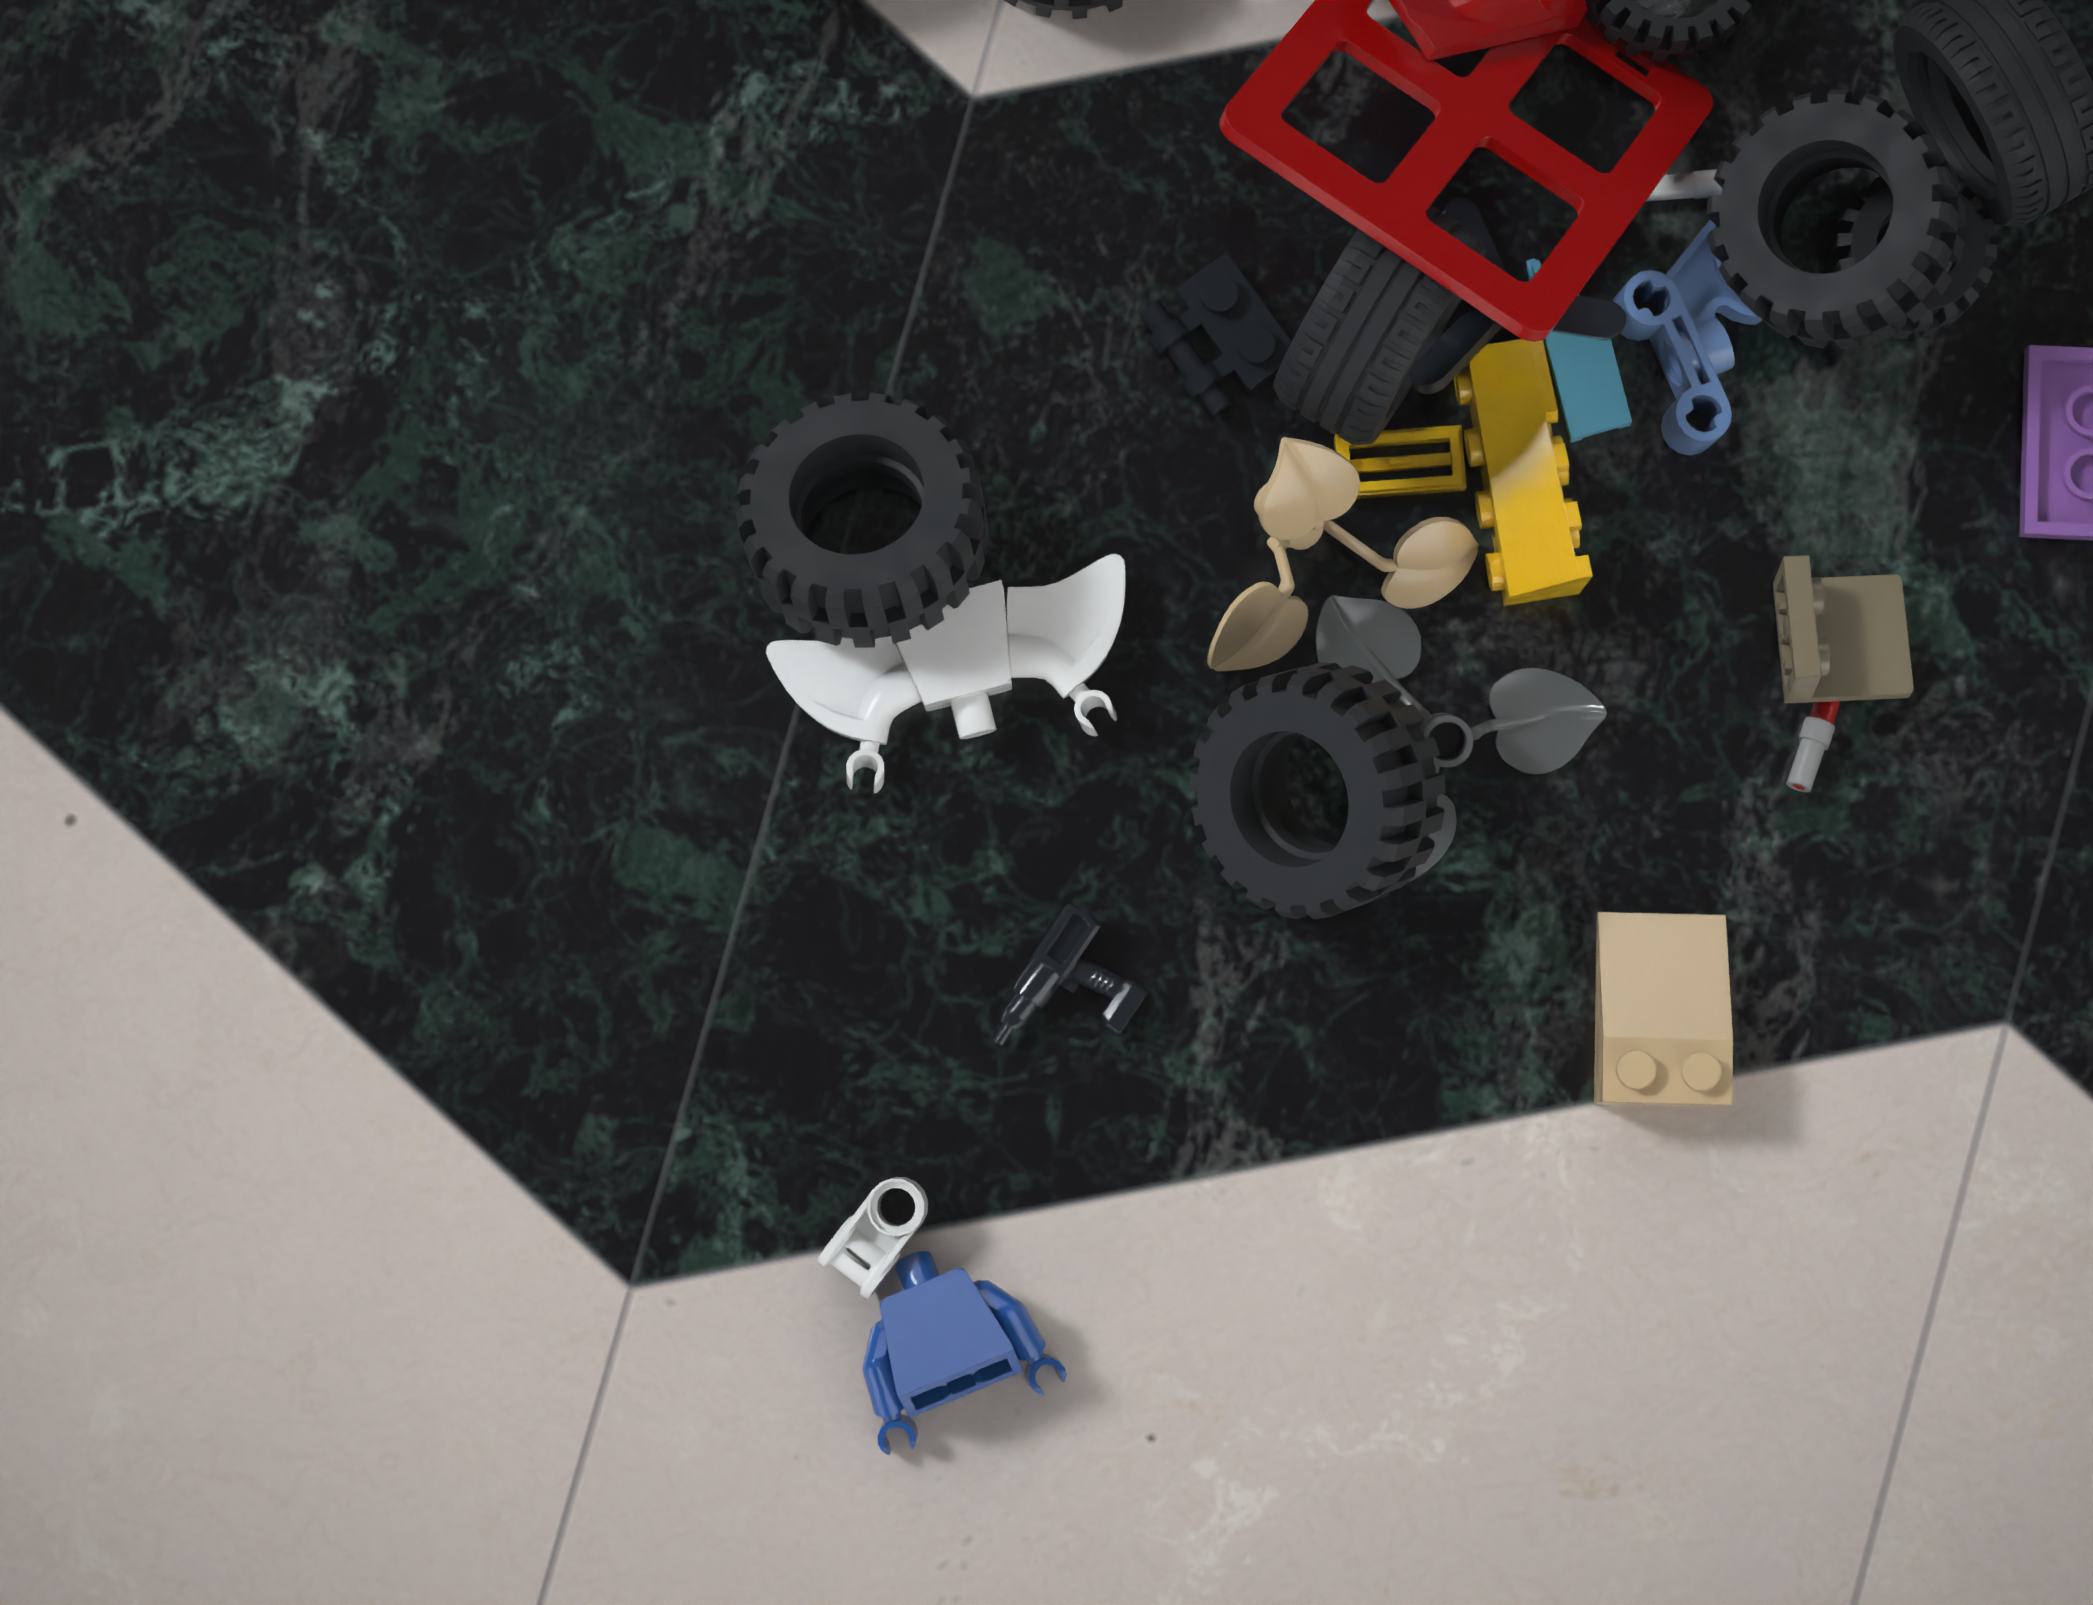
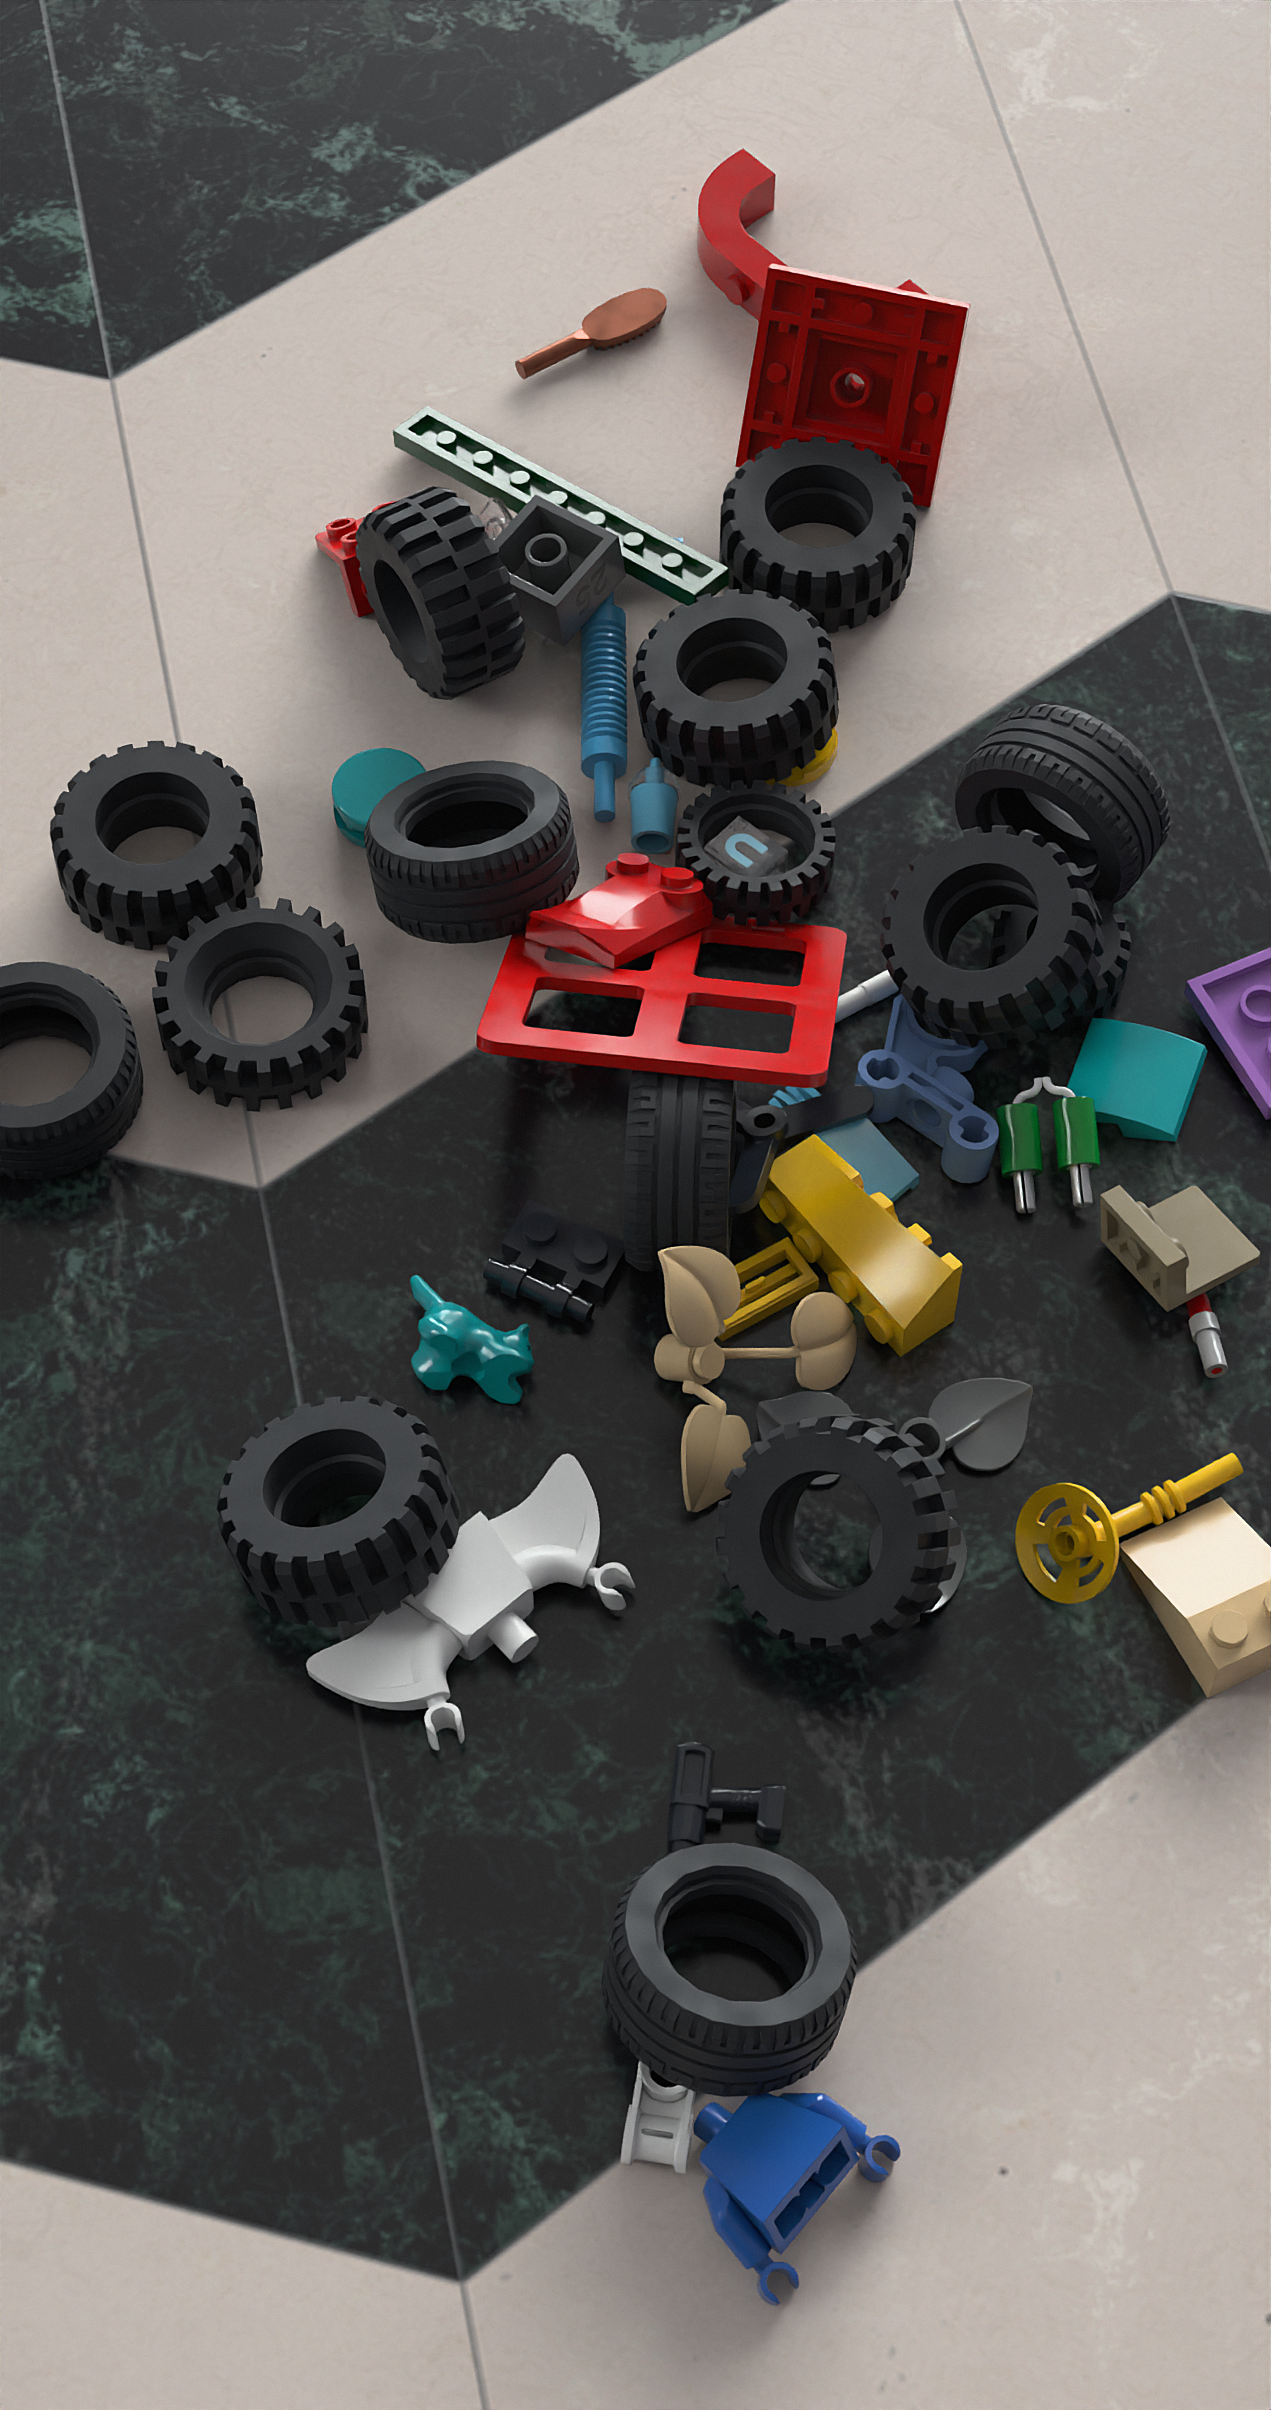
camera: 30 degrees left, 25 degrees down
none -> teal animal [410,1275,535,1404]
none -> black tyre [601,1843,858,2097]
none -> green piece [996,1077,1101,1213]
none -> yellow dish [1015,1453,1243,1604]
none -> teal slope [1063,1018,1207,1141]

